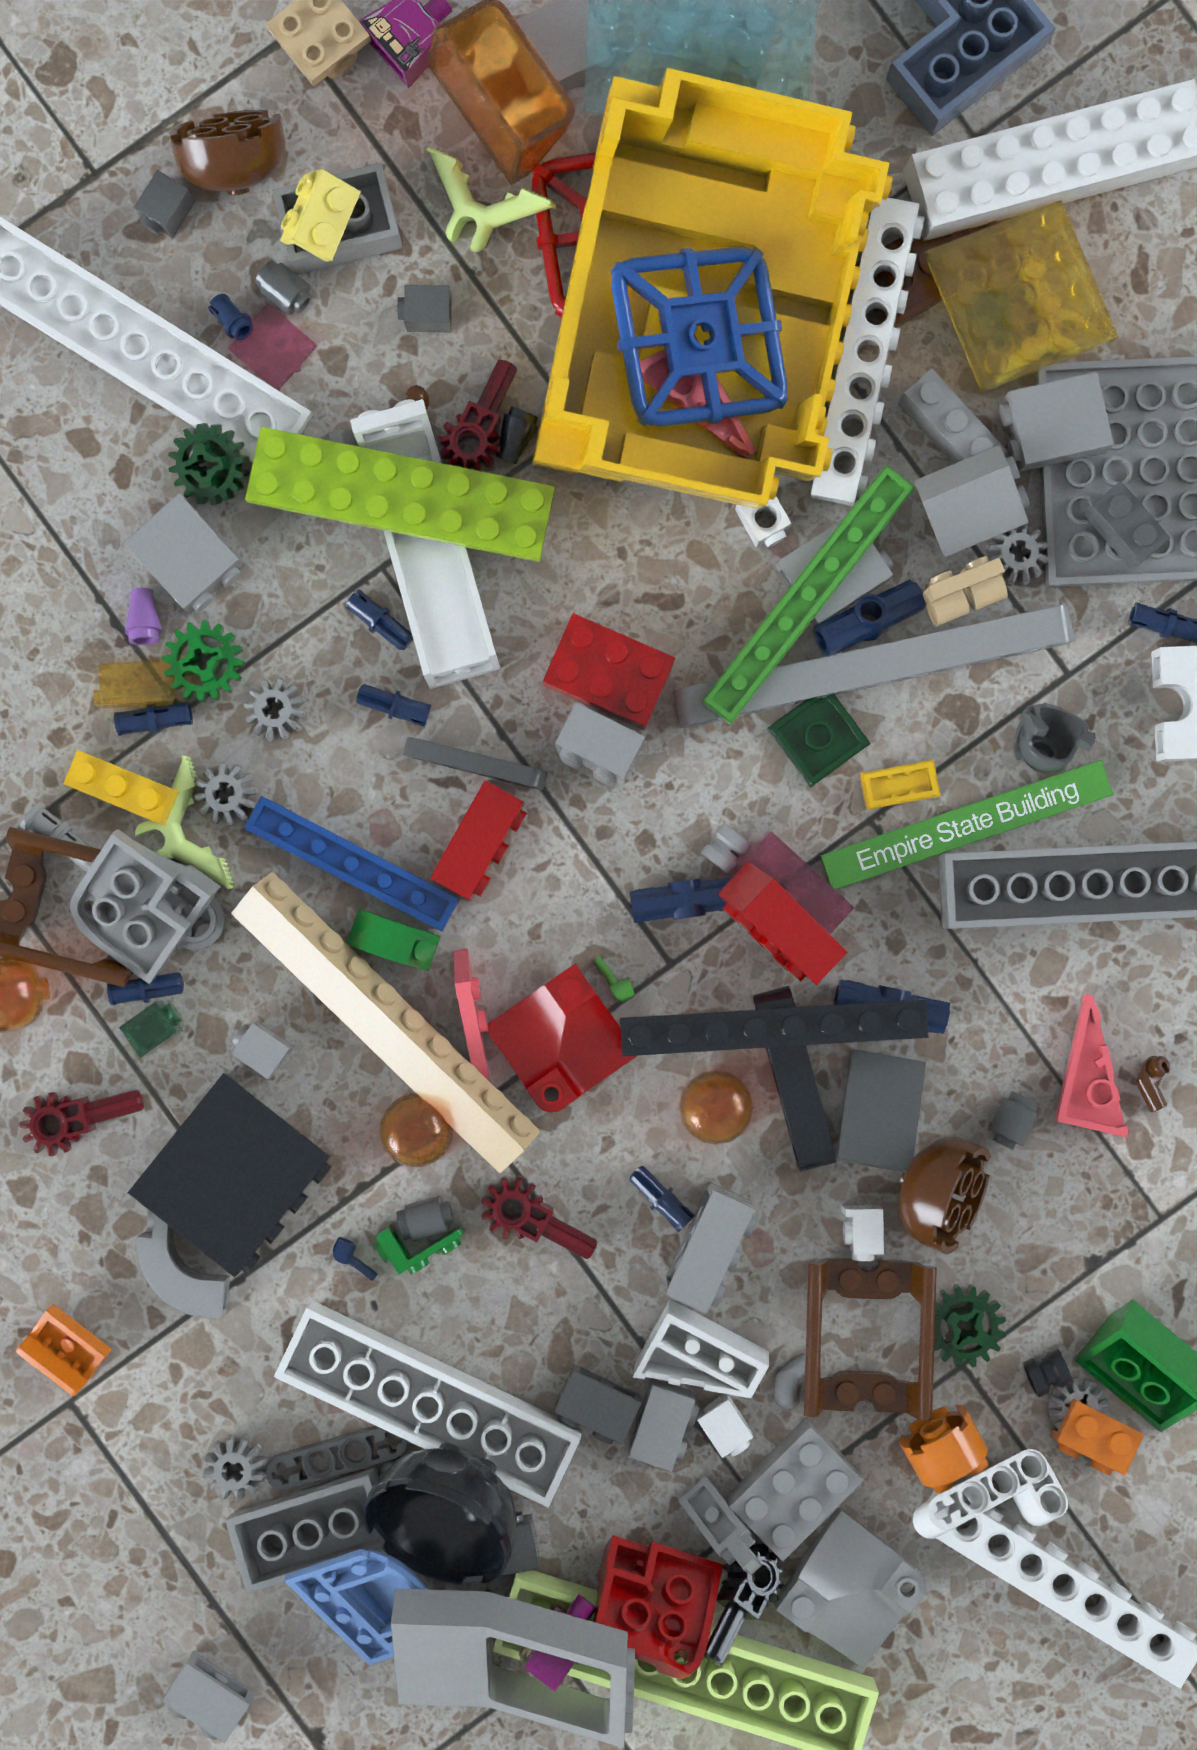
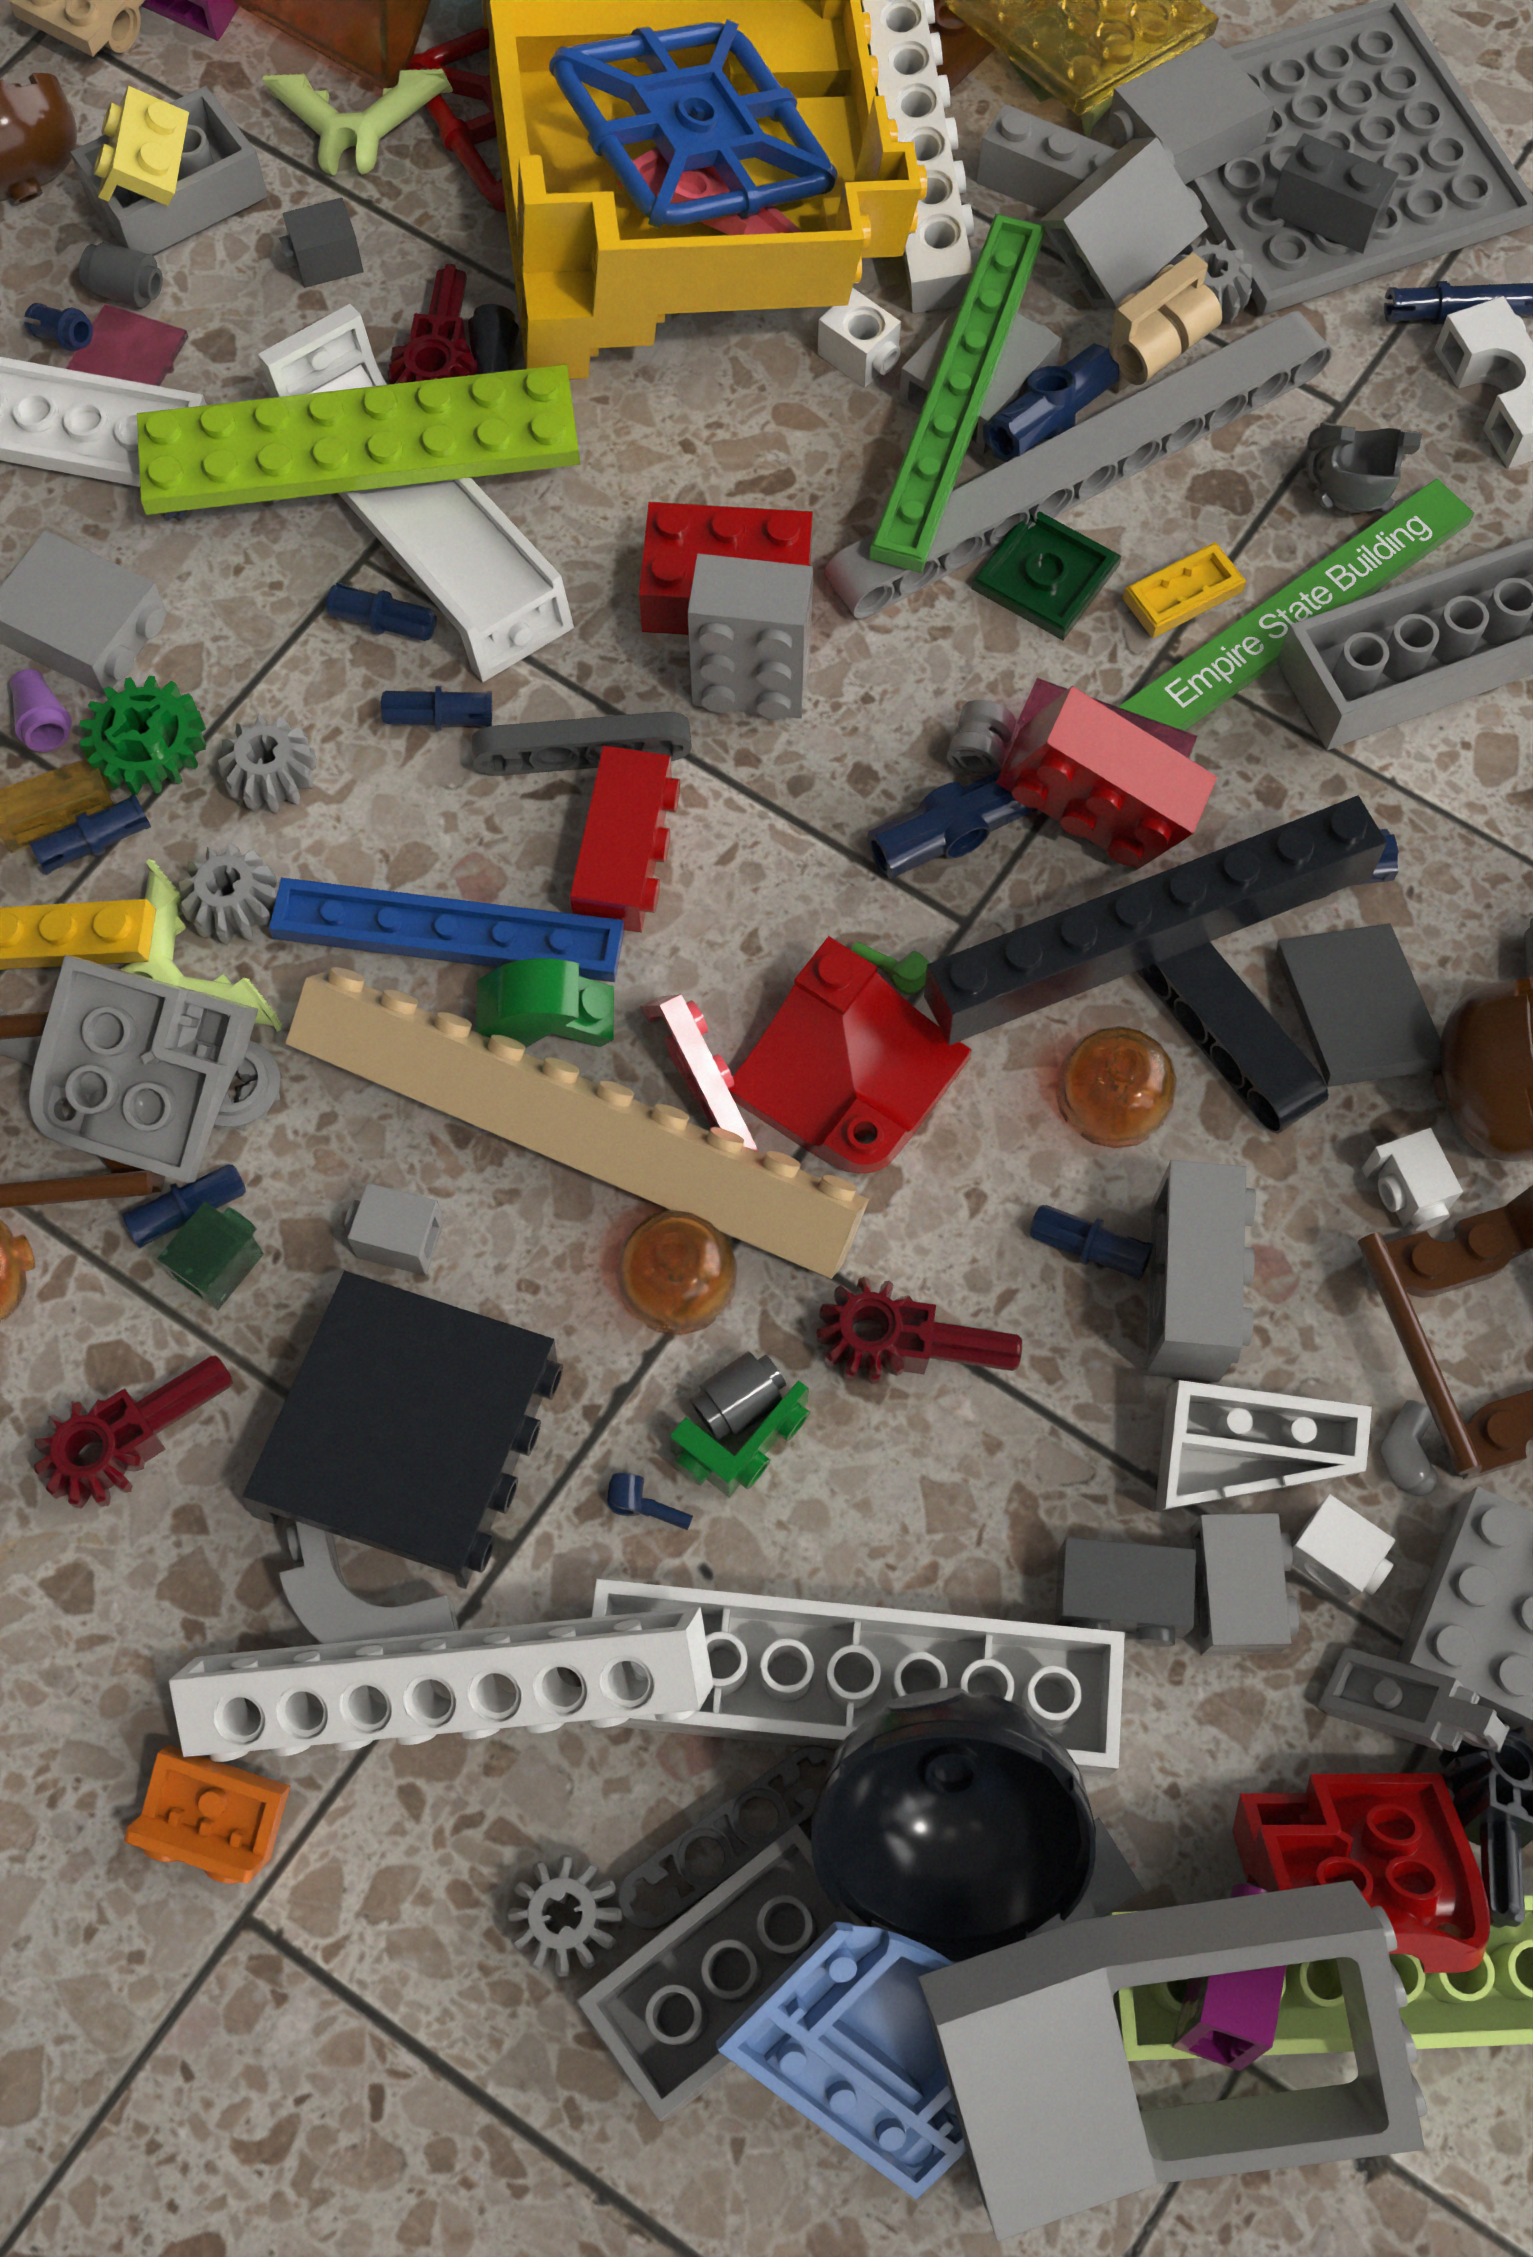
camera: 20 degrees left, 20 degrees down
dark green gear [168,423,250,506] -> none
none -> white brick [169,1607,713,1762]

